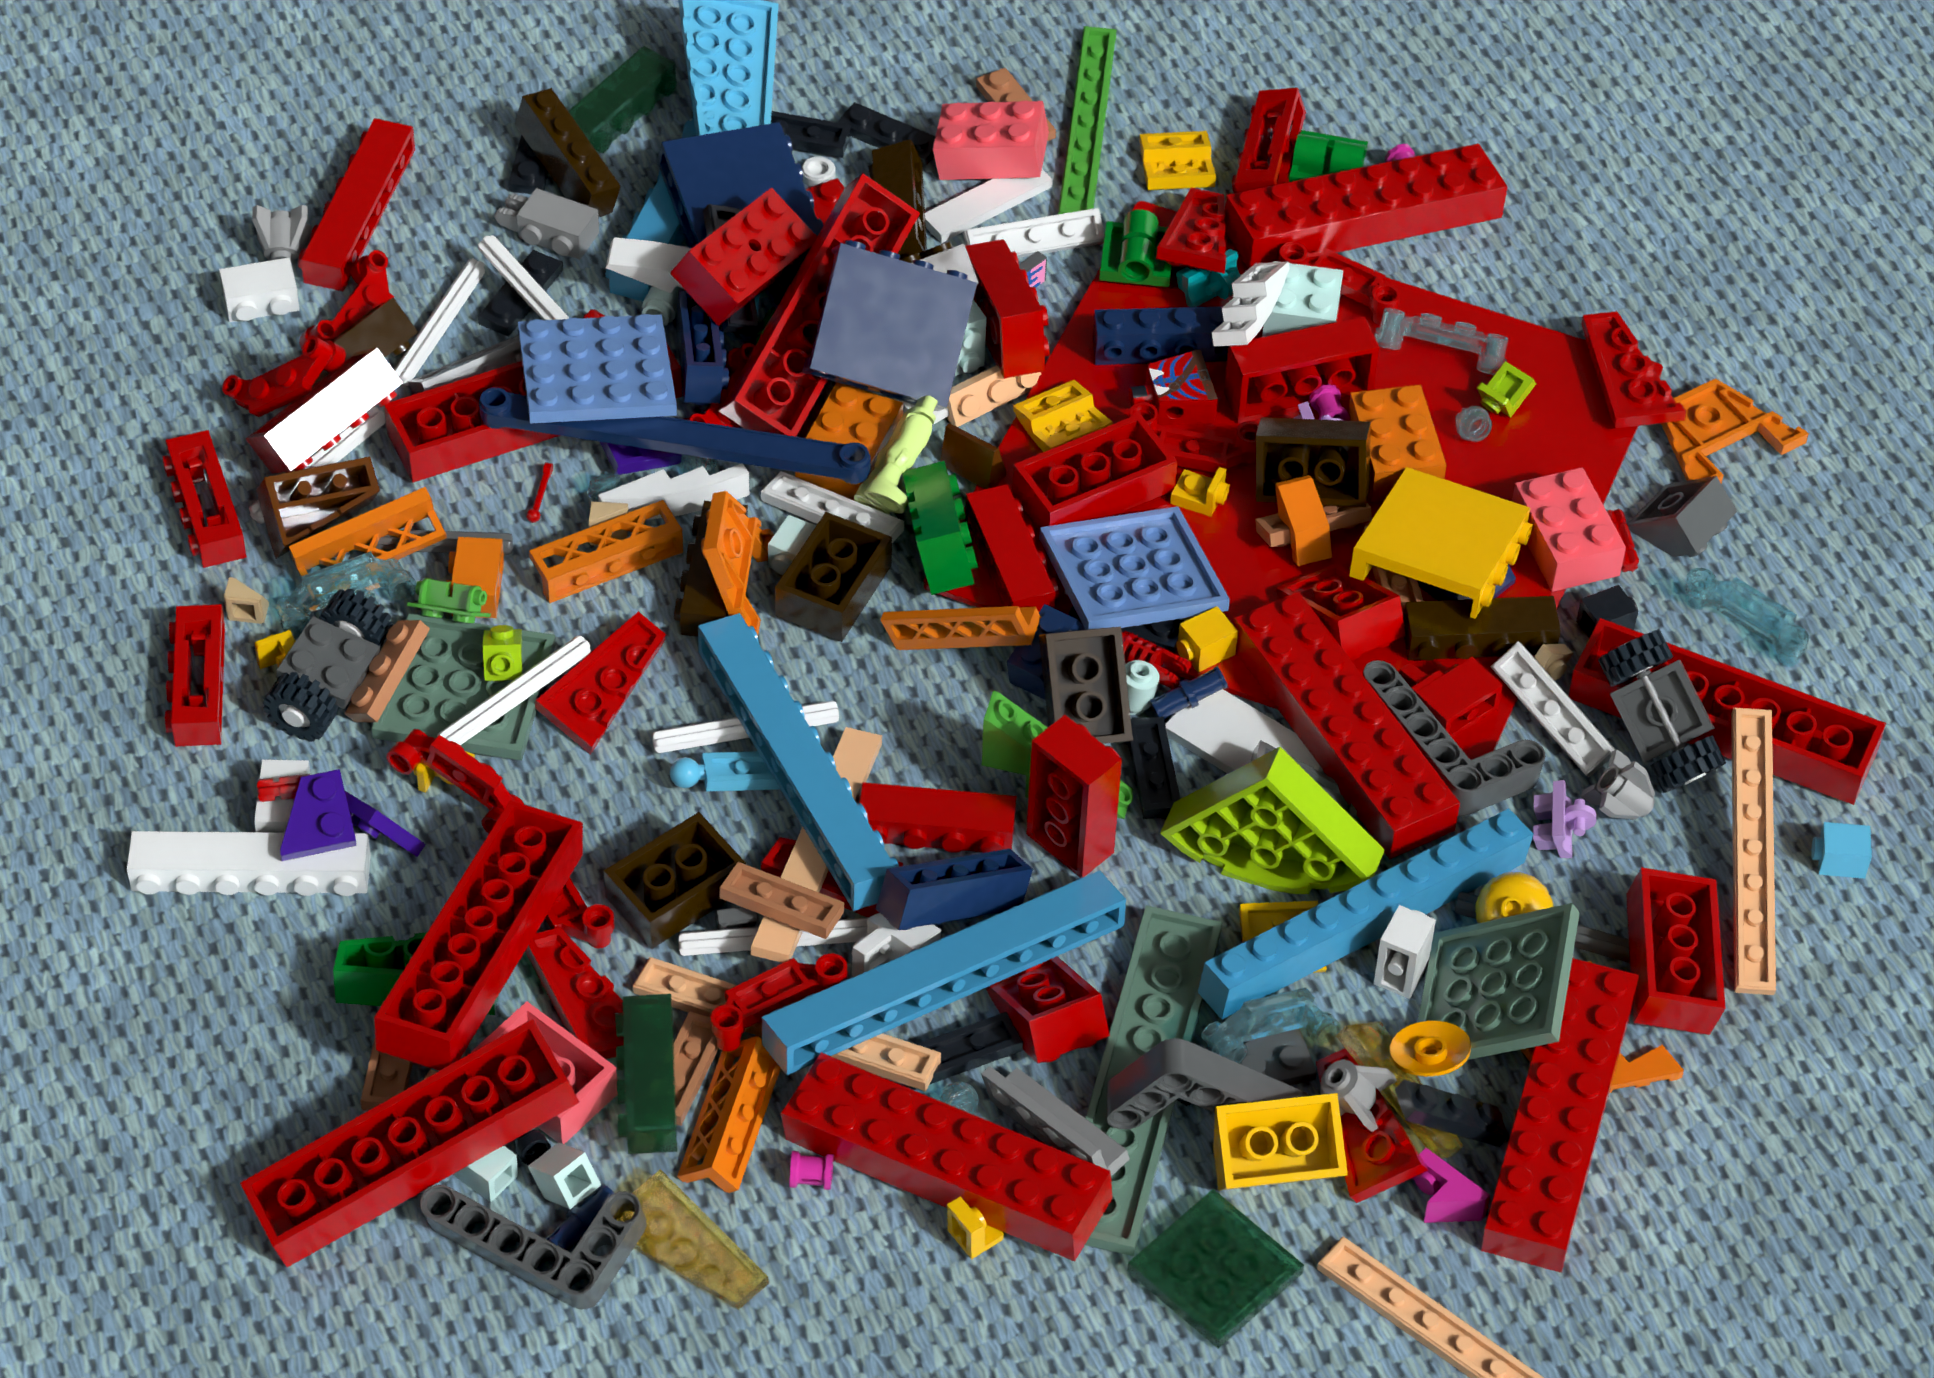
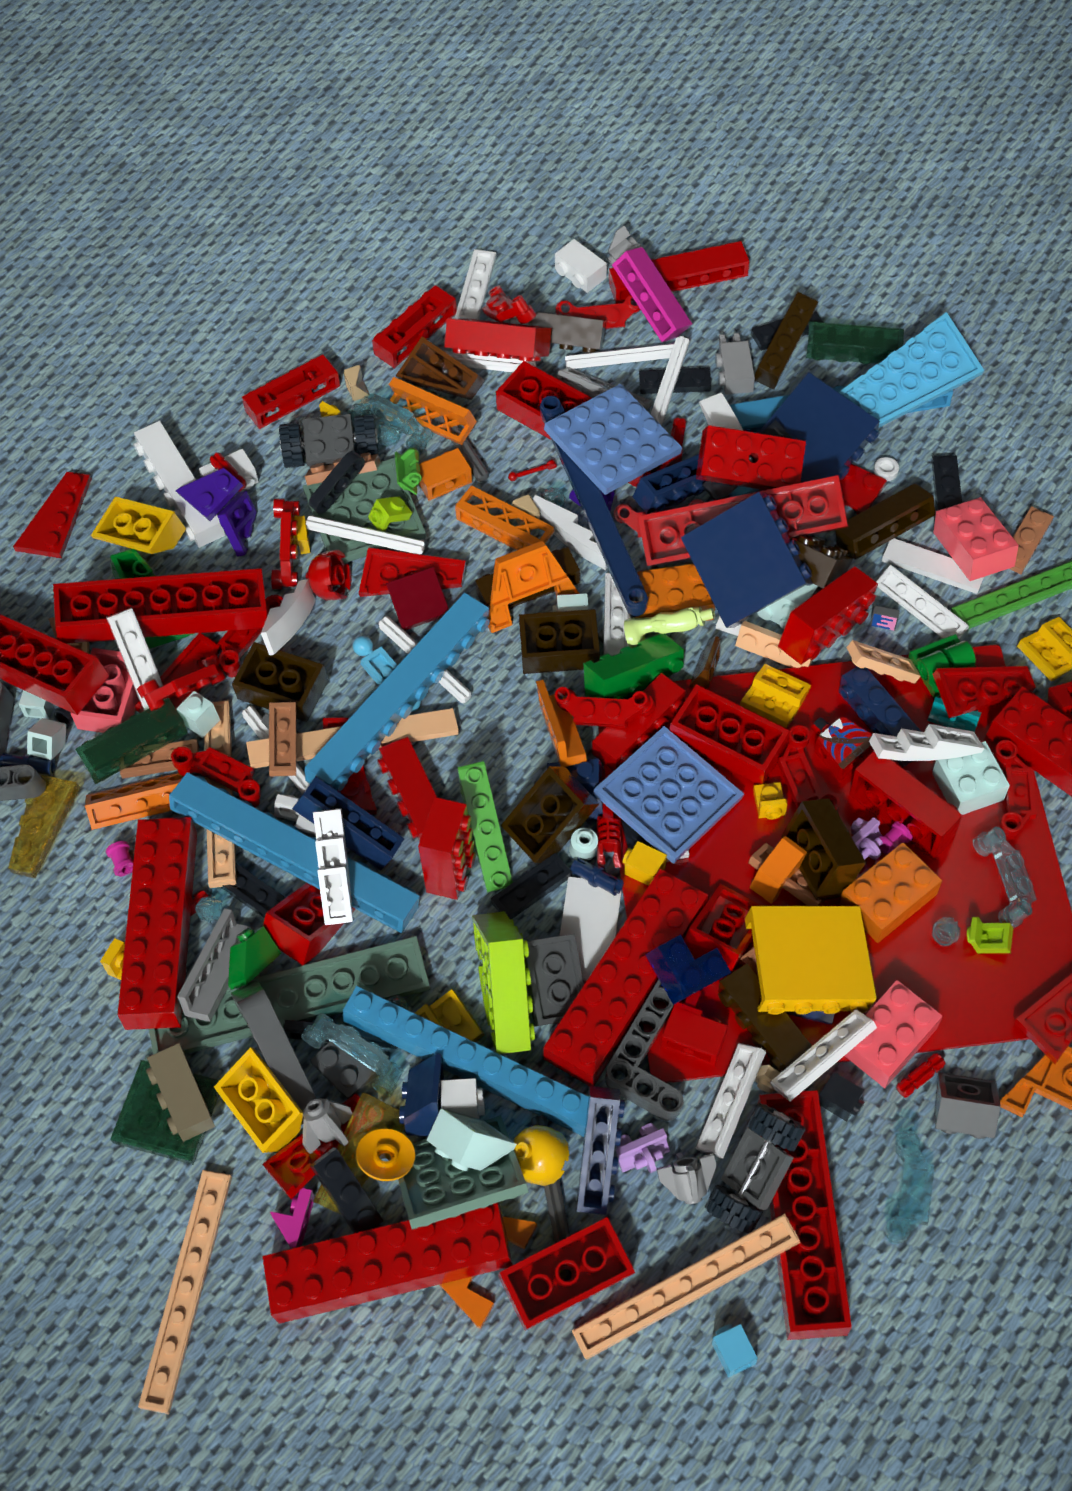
camera: 65 degrees right, 10 degrees up
black plate [771,111,851,158] -> none
none -> red wing [13,472,91,558]
none -> yellow slope [91,496,186,554]
none -> white tile [106,608,171,715]
none -> red plate [137,655,226,711]
none -> dark tan brick [146,1043,215,1142]
none -> light aqua brick [177,691,220,738]
none -> green slope [228,926,282,990]
none -> white slope [261,579,316,655]
none -> red cylinder [306,550,352,600]
none -> black beam [309,450,365,514]
none -> white slope [313,808,353,925]
none -> dark red tile [386,567,449,631]
none -> dark blue slope [399,1054,444,1136]
none -> light aqua slope [427,1108,517,1171]
none -> white tile [455,249,497,320]
none -> red plate [555,687,655,728]
none -> dark blue brick [577,1086,625,1215]
none -> dark pink brick [612,247,692,342]
none -> clear blue brick [646,935,731,1005]
none -> white tile [770,1009,877,1101]
none -> light nougat plate [846,640,921,684]

